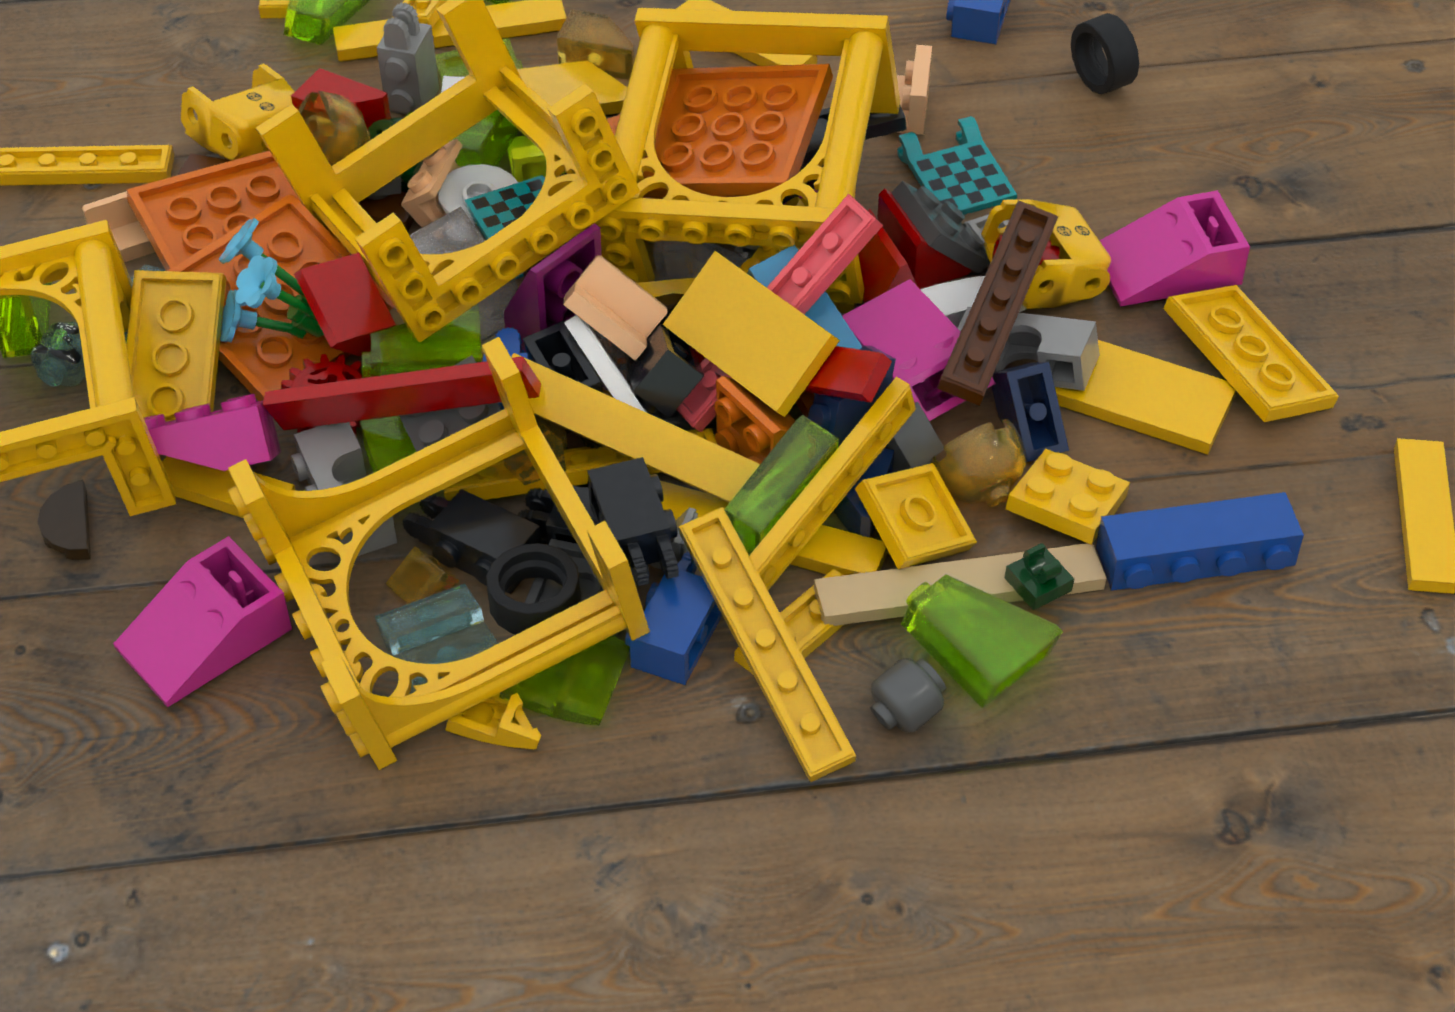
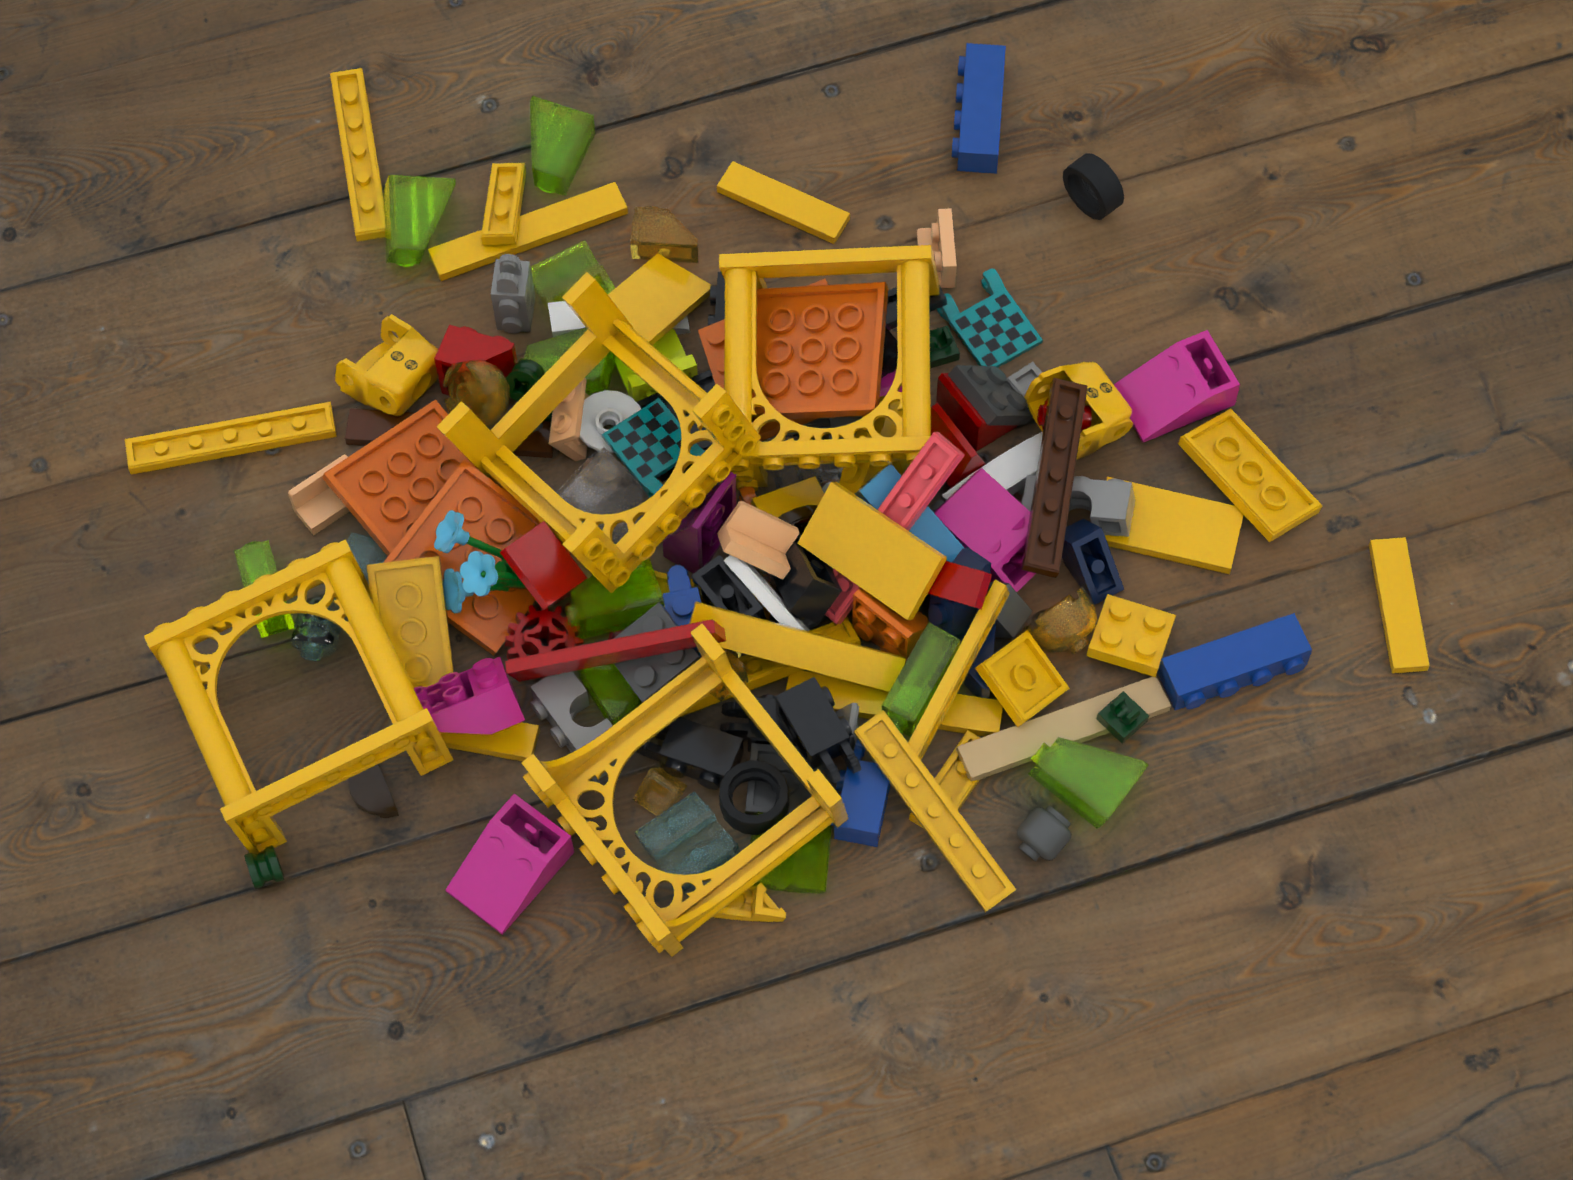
camera: 10 degrees left, 15 degrees up
none -> dark green tile [930,325,960,369]

